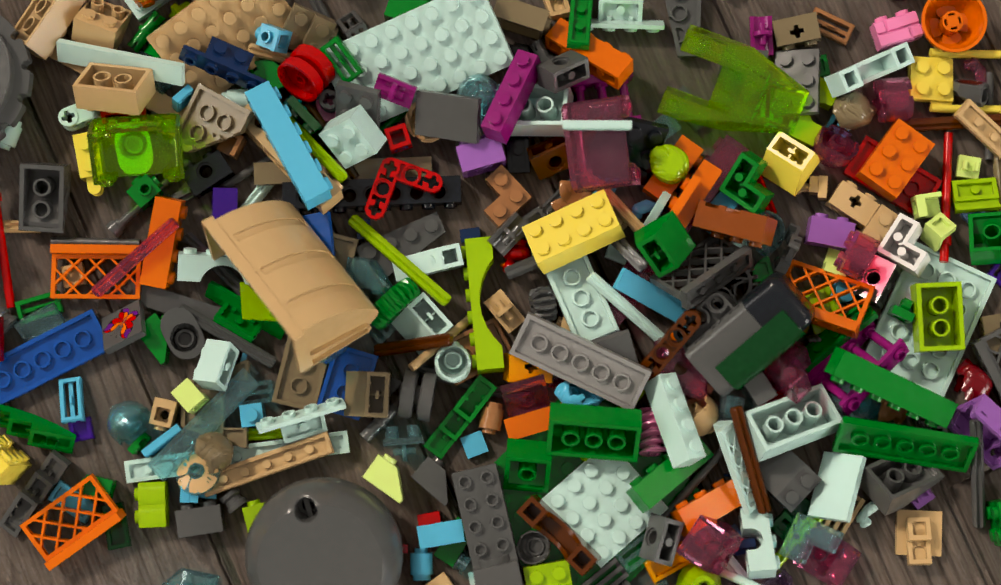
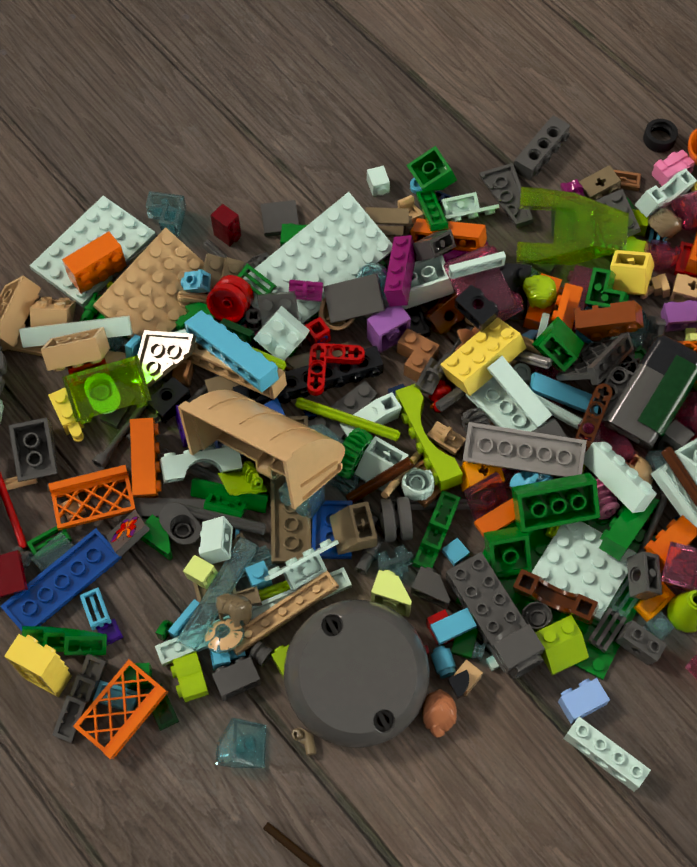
camera: 15 degrees left, 20 degrees down
light aqua piece [58,104,102,131] -> none
clear pink axle [91,218,179,297] -> none
clear light blue cylinder [106,400,151,445] -> none
green brick [126,174,164,211] -> none
tan brick [149,397,180,432] -> none
dark blue bracket [179,36,267,90] -> none
medium nougat brick [478,401,504,435] -> none
none -> black brick [454,284,499,332]
none -> light aqua tile [487,356,552,428]

